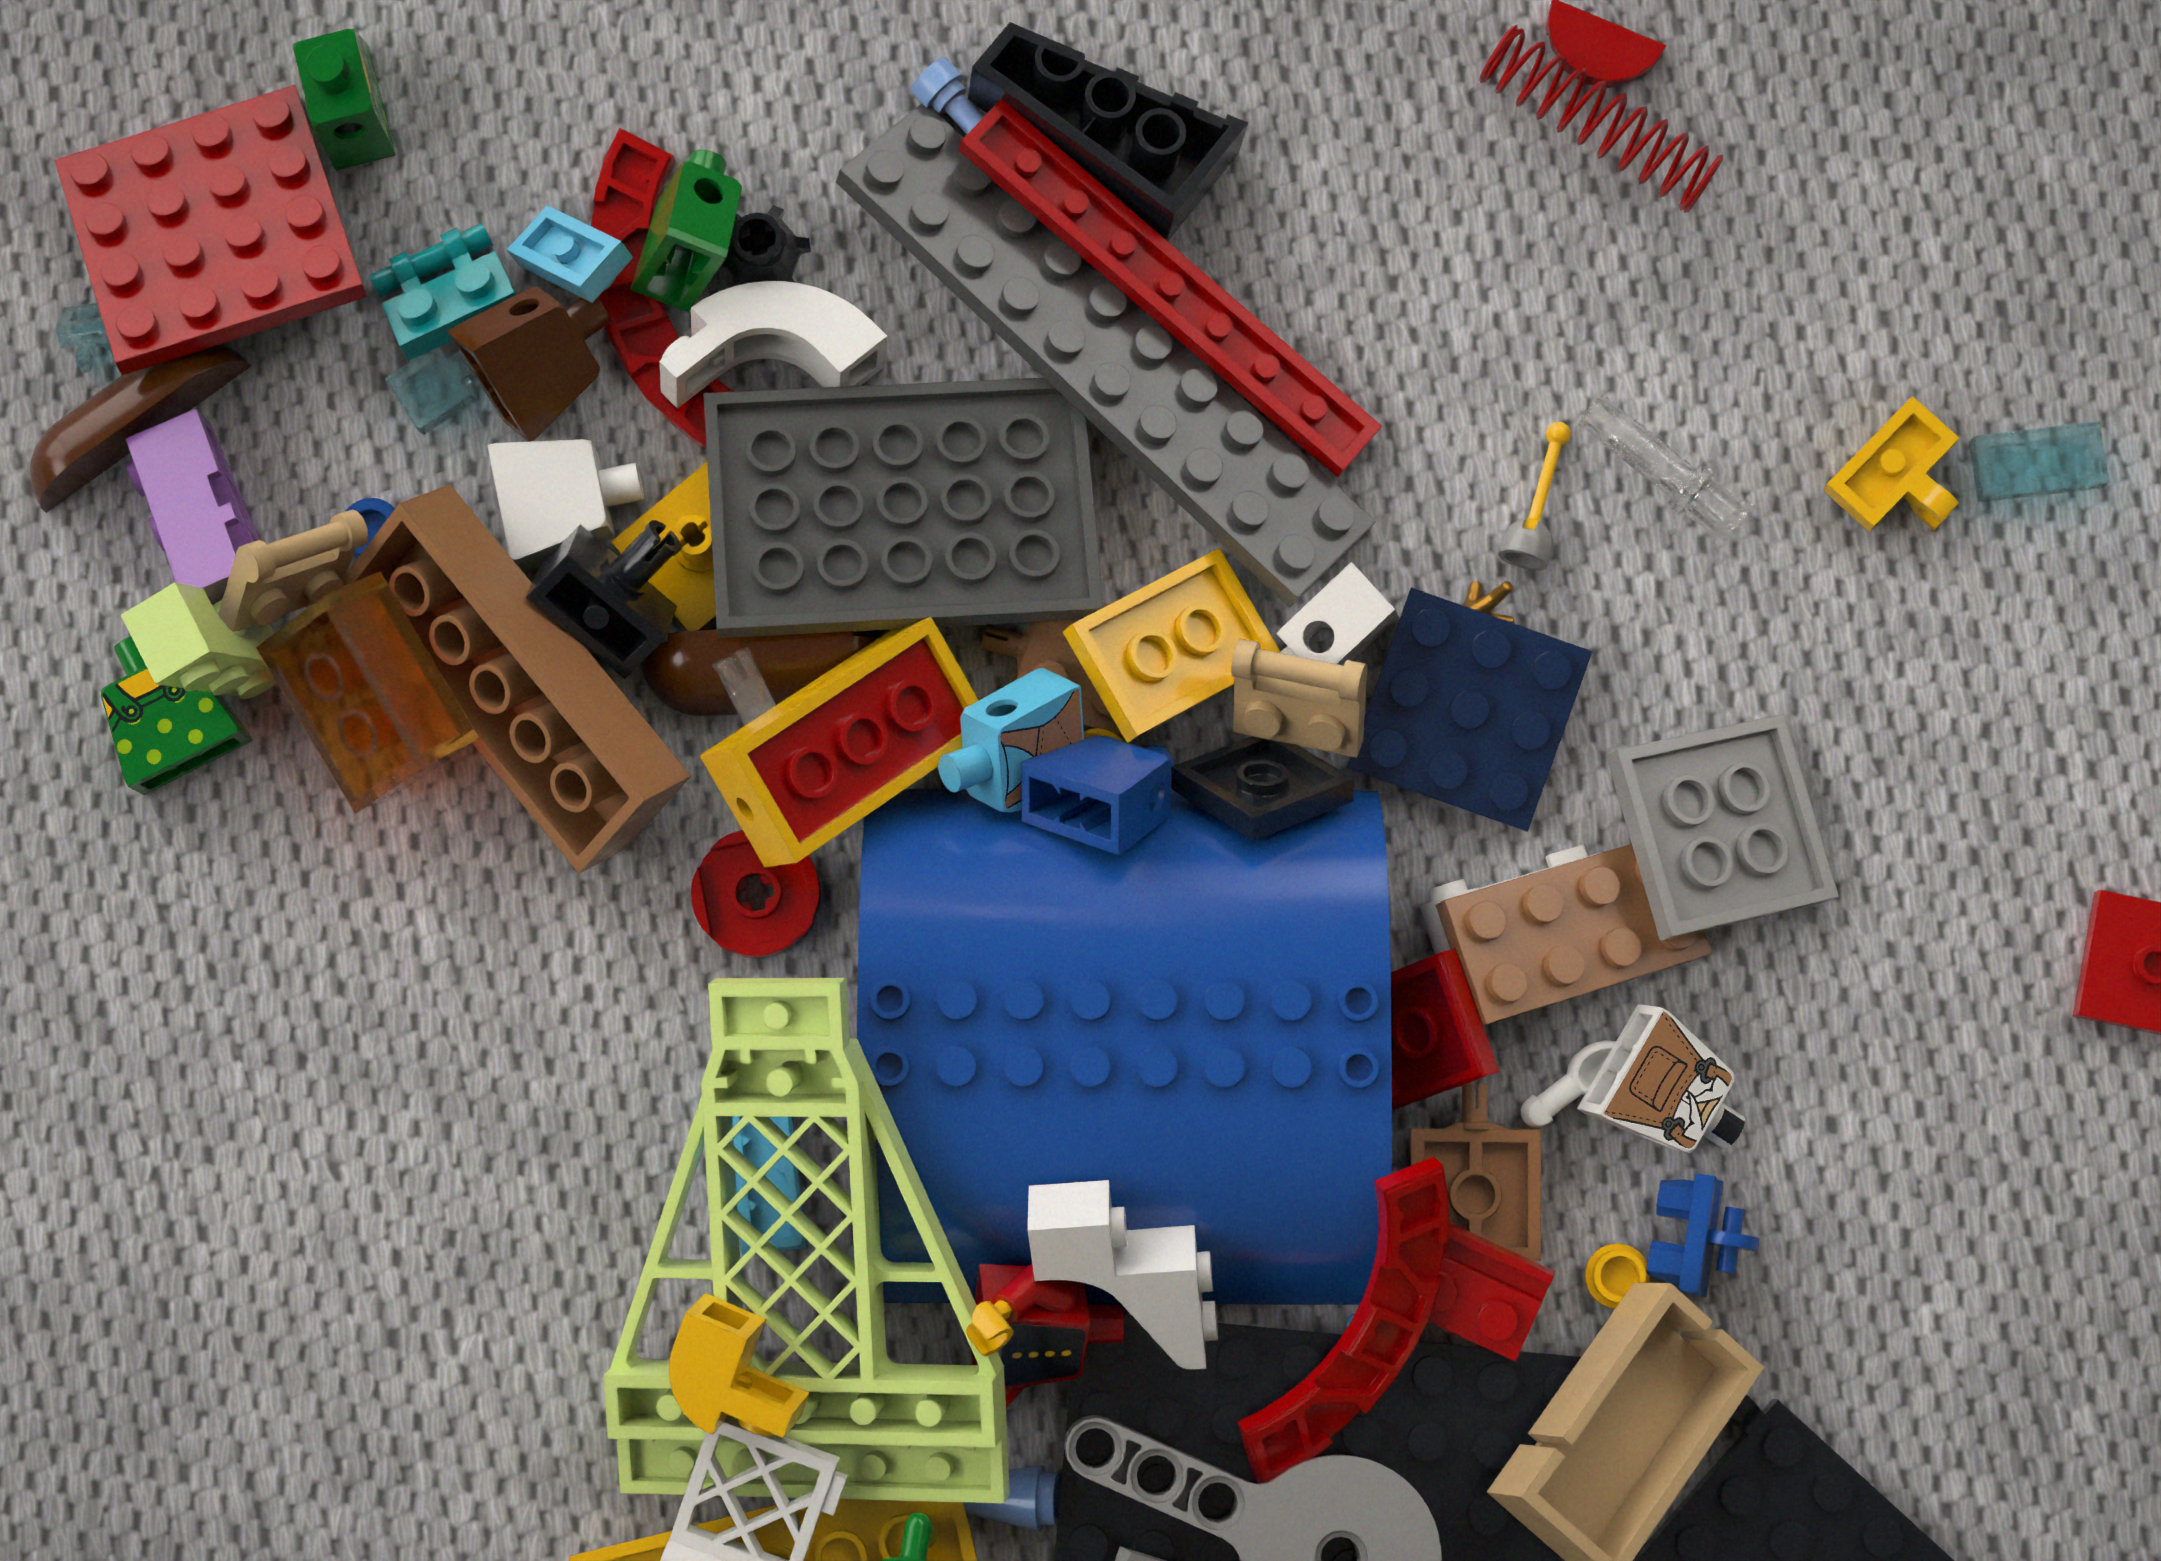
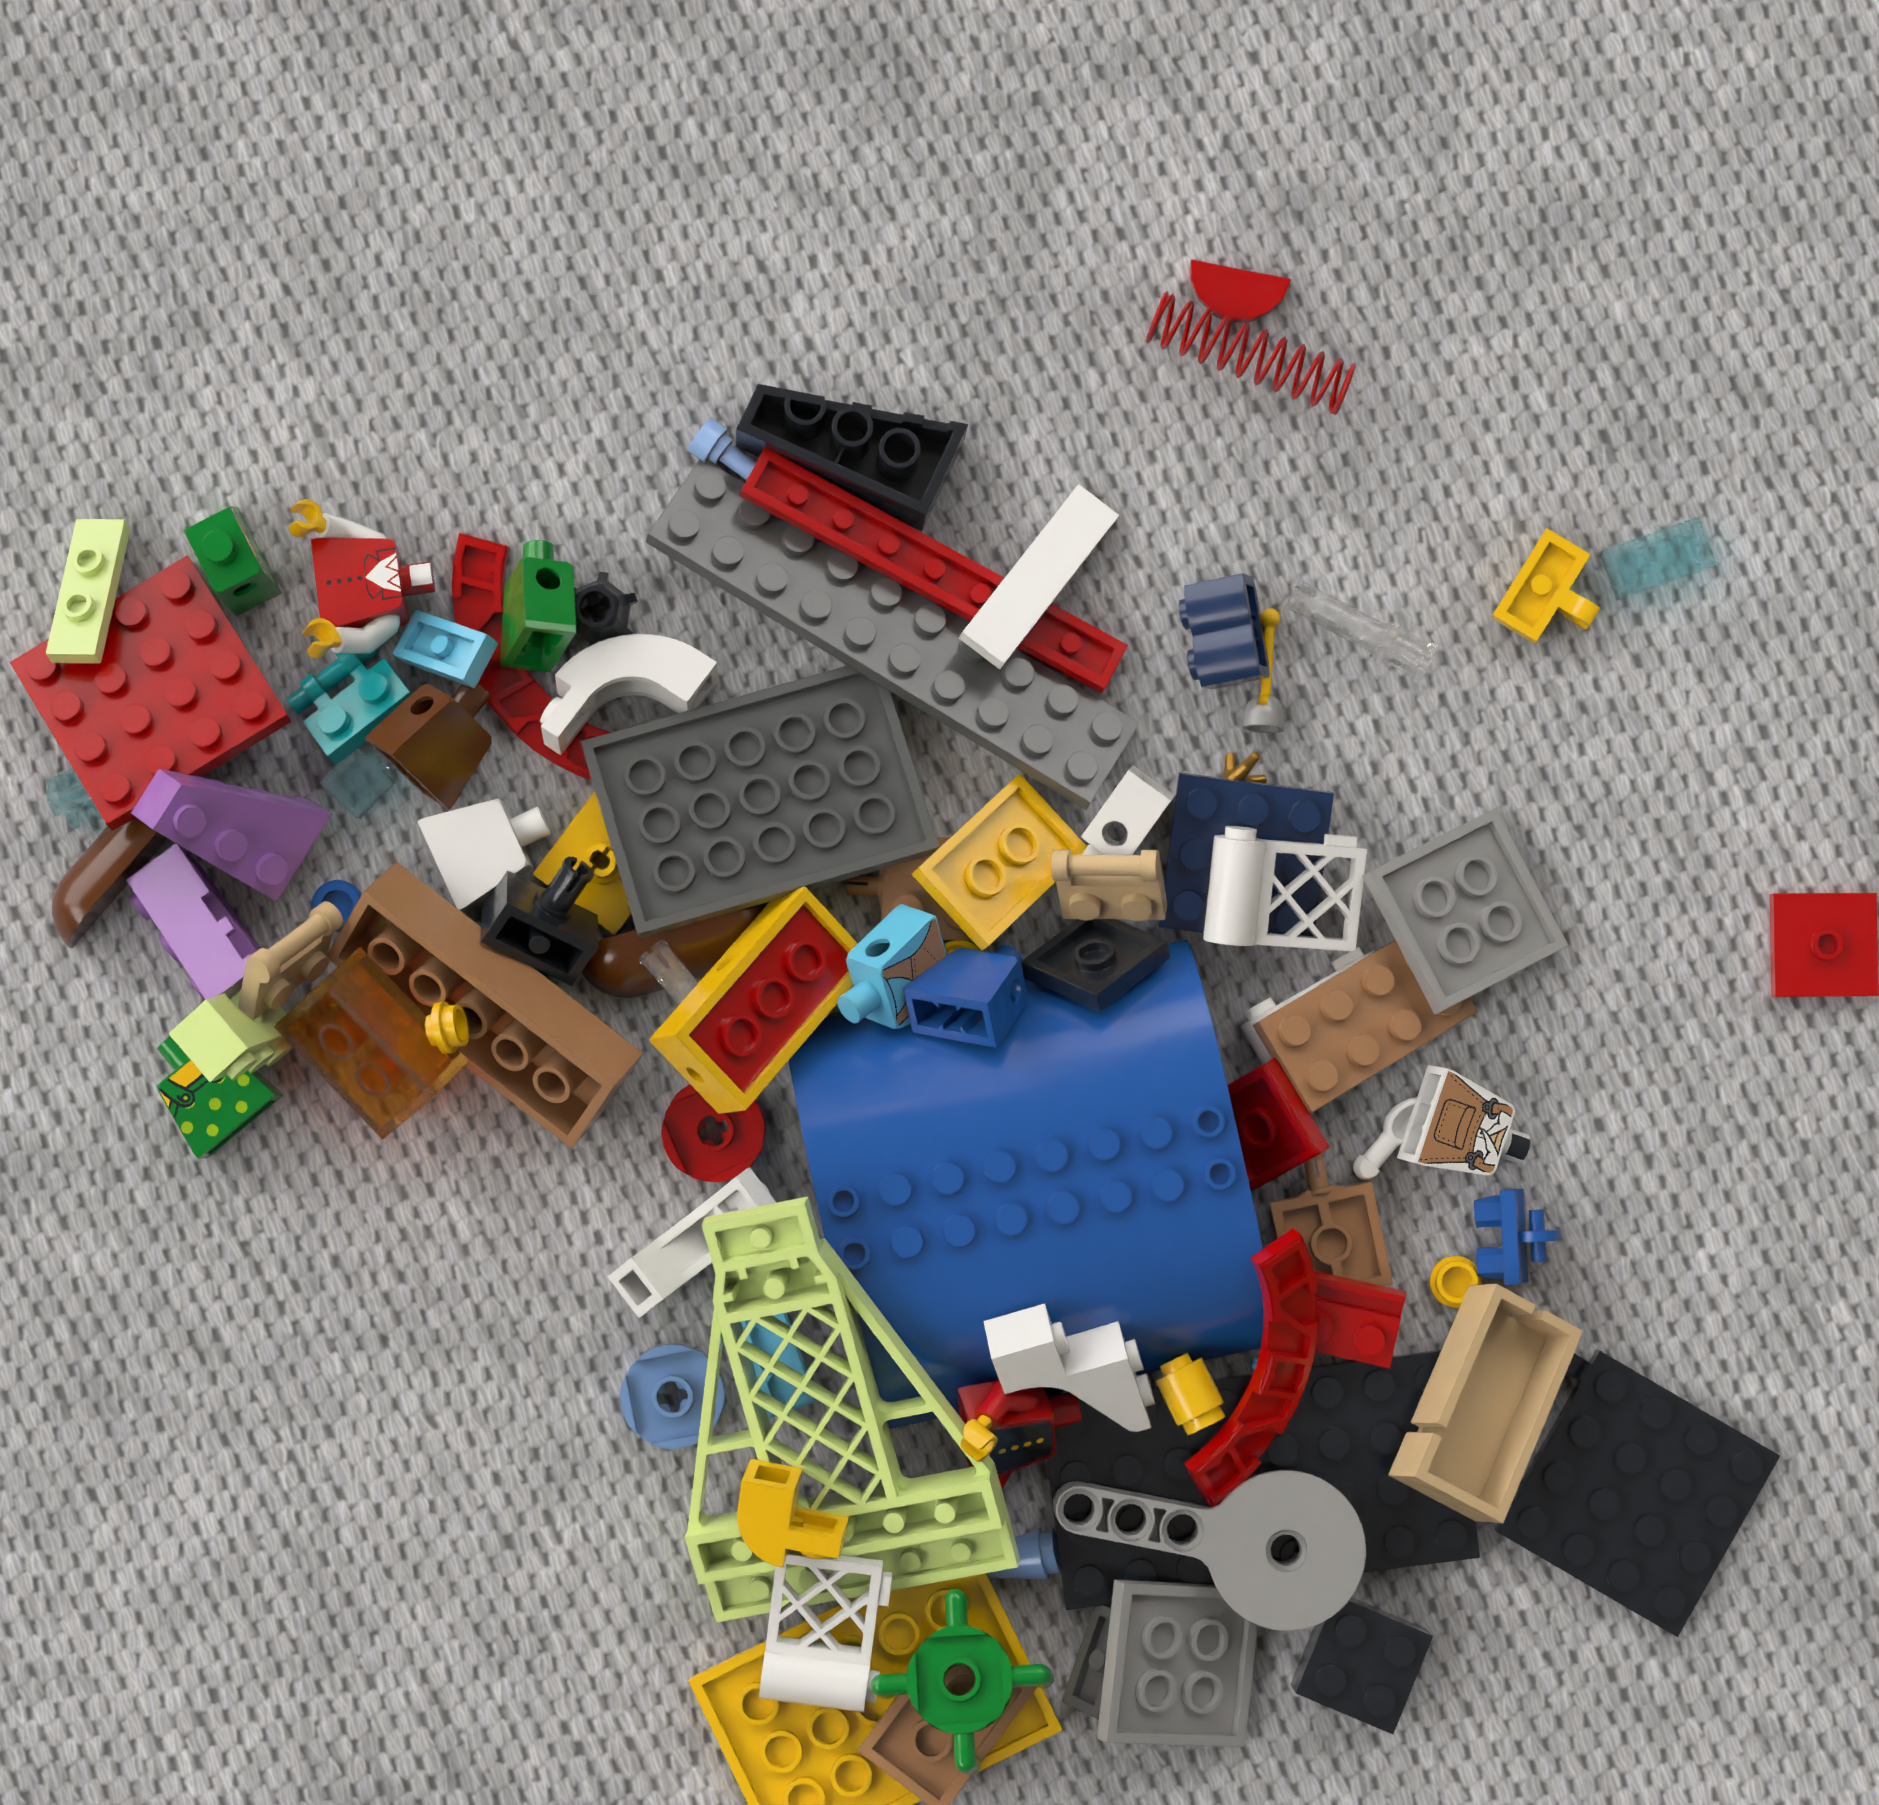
camera: 10 degrees left, 5 degrees up
none -> yellowish green plate [46,519,131,663]
none -> medium lavender wedge [131,769,332,902]
none -> torso [289,499,435,659]
none -> yellow plate [425,1001,469,1055]
none -> white arch [607,1167,776,1318]
none -> medium blue plate [620,1344,725,1449]
none -> white tile [959,484,1119,669]
none -> yellow brick [1155,1353,1225,1435]
none -> dark blue brick [1179,573,1270,690]
none -> white piece [1203,826,1367,952]

